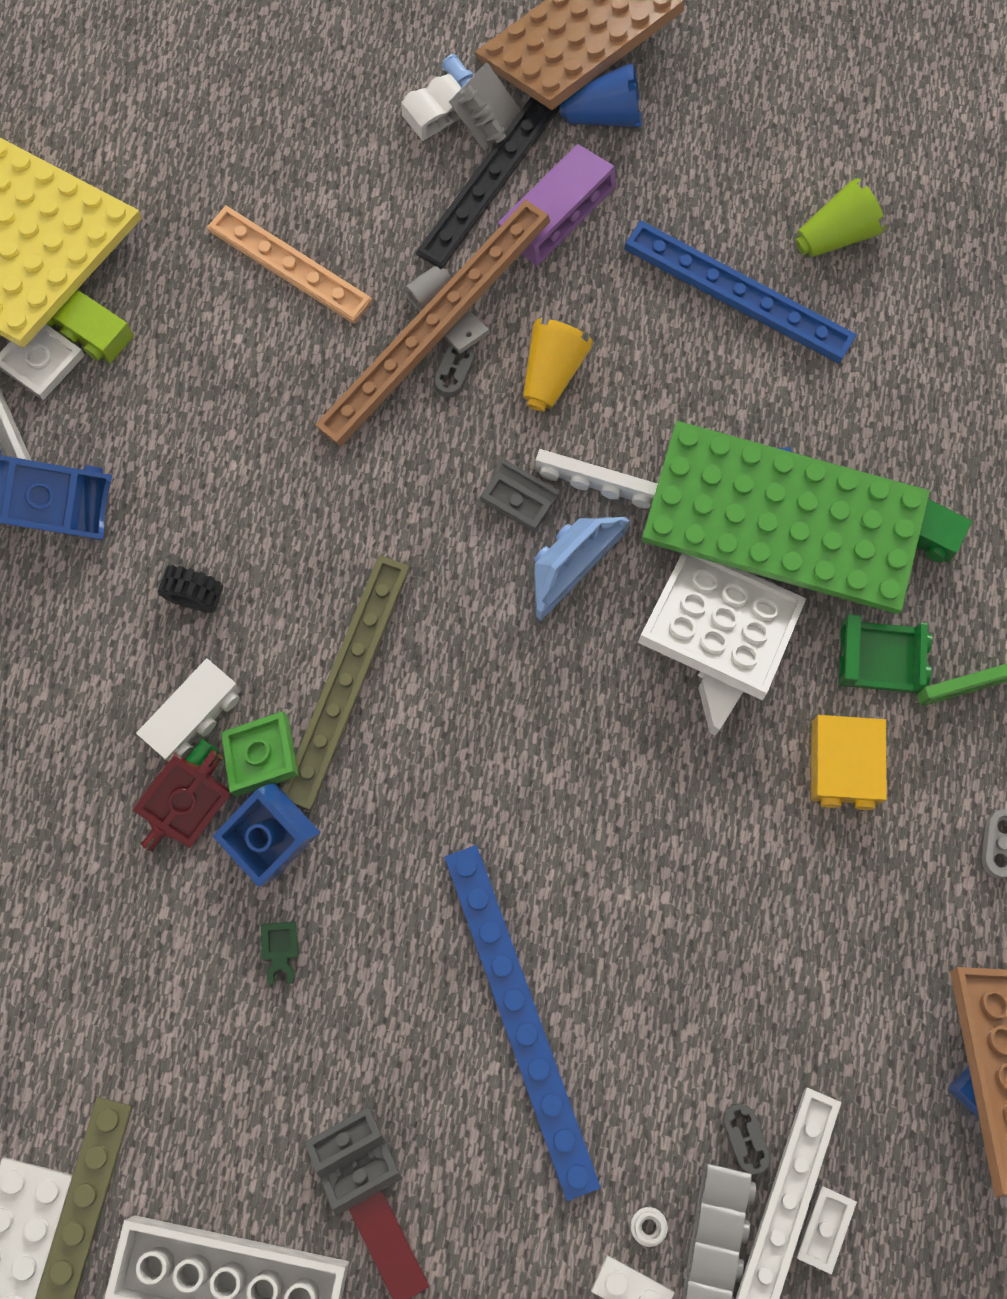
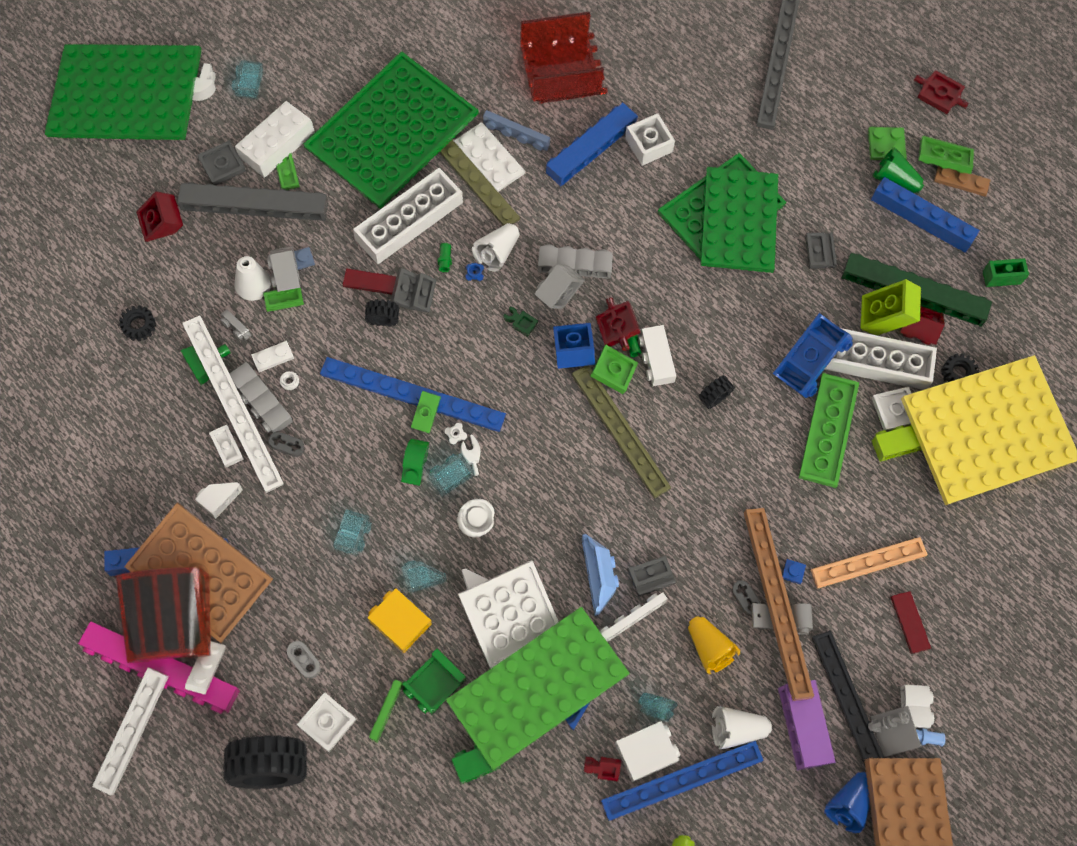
camera: 125 degrees right, 5 degrees down
none -> white slope [195,482,243,519]
none -> clear light blue brick [333,509,372,556]
none -> black tyre [365,299,400,327]
none -> green brick [401,439,430,486]
none -> clear light blue slope [401,561,447,594]
none -> bright green plate [411,391,441,433]
none -> clear light blue brick [428,453,474,497]
none -> green pin [437,243,452,273]
none -> white plate [445,423,467,445]
none -> white piece [457,499,495,537]
none -> white hand [460,435,481,476]
none -> blue plate [465,263,484,281]
none -> white cone [472,223,520,272]
none -> light grey brick [535,264,585,309]
none -> light grey brick [538,244,613,279]
none -> dark red plate [584,757,621,782]
none -> white brick [615,721,680,782]
none -> clear light blue hips [638,692,678,722]
none -> white cone [712,707,772,749]
none -> blue plate [782,559,806,584]
none -> bright green plate [798,373,860,488]
none -> dark red tile [890,591,931,654]

